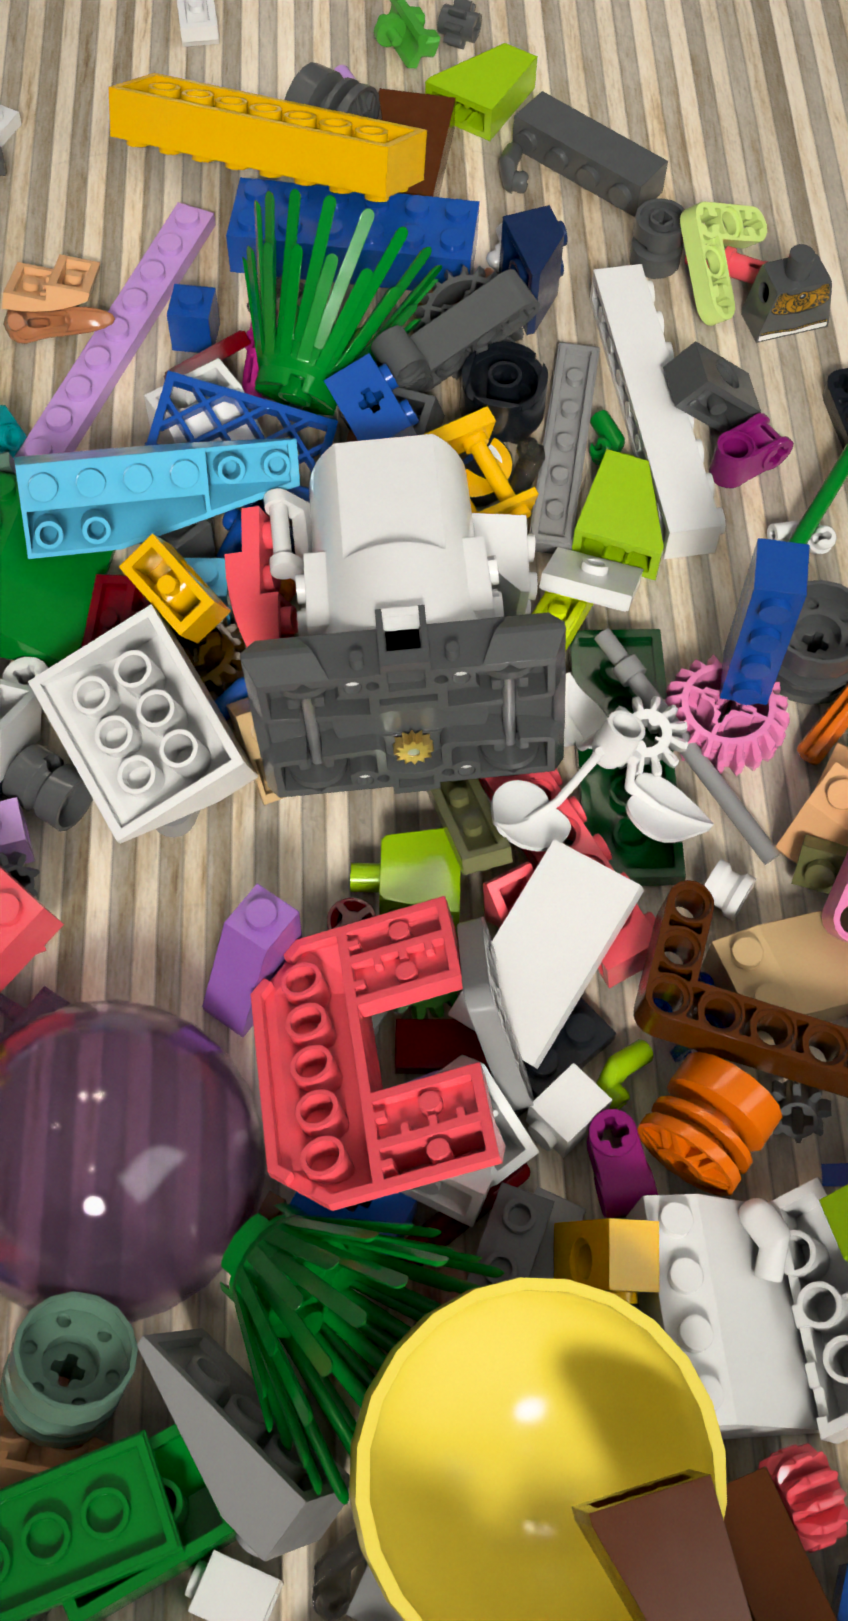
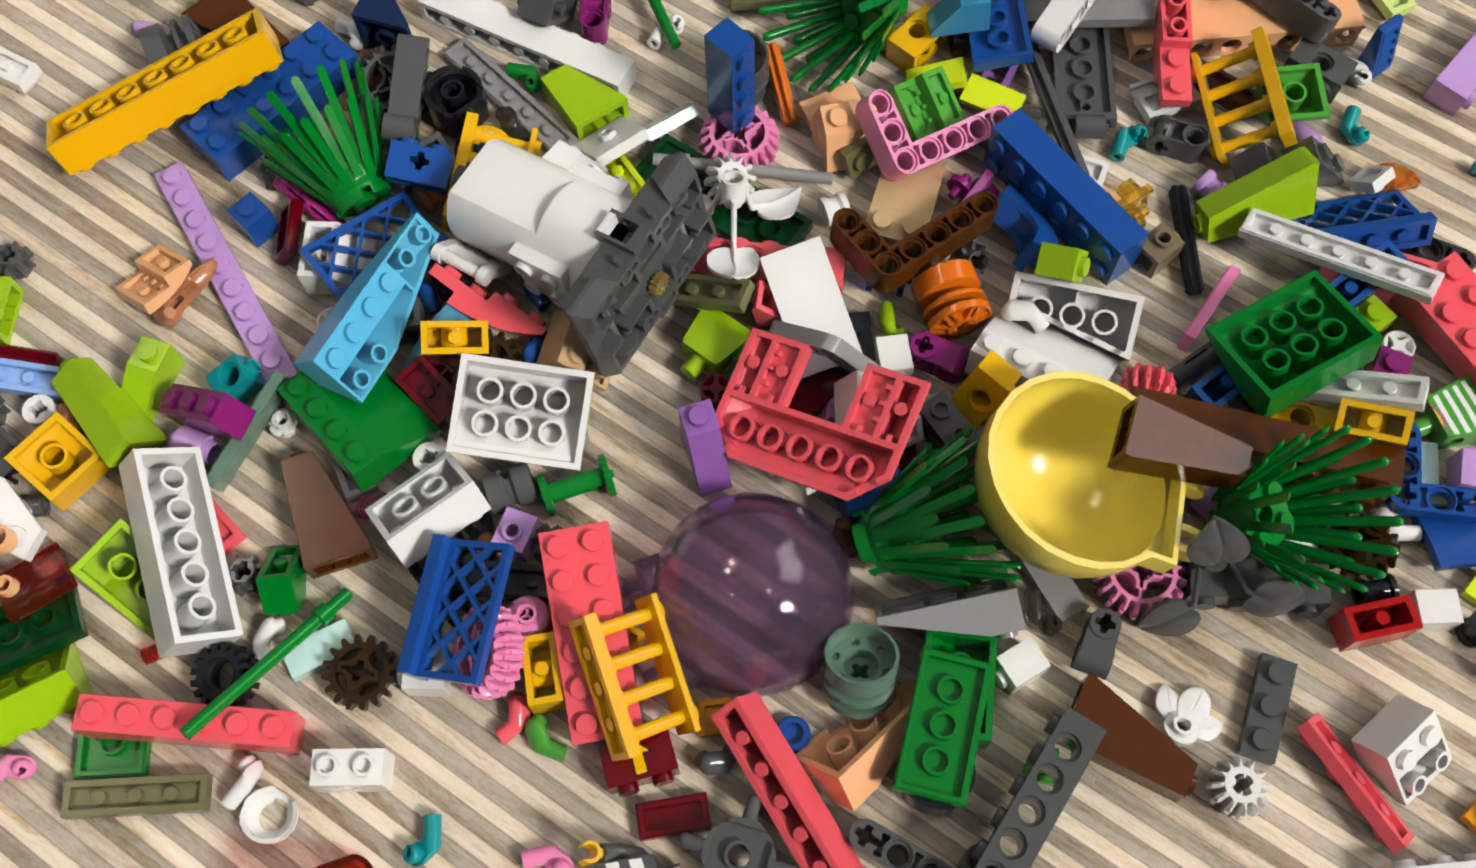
camera: 50 degrees left, 5 degrees up
none -> green hose [536,453,617,517]
none -> light aqua tile [644,103,700,141]

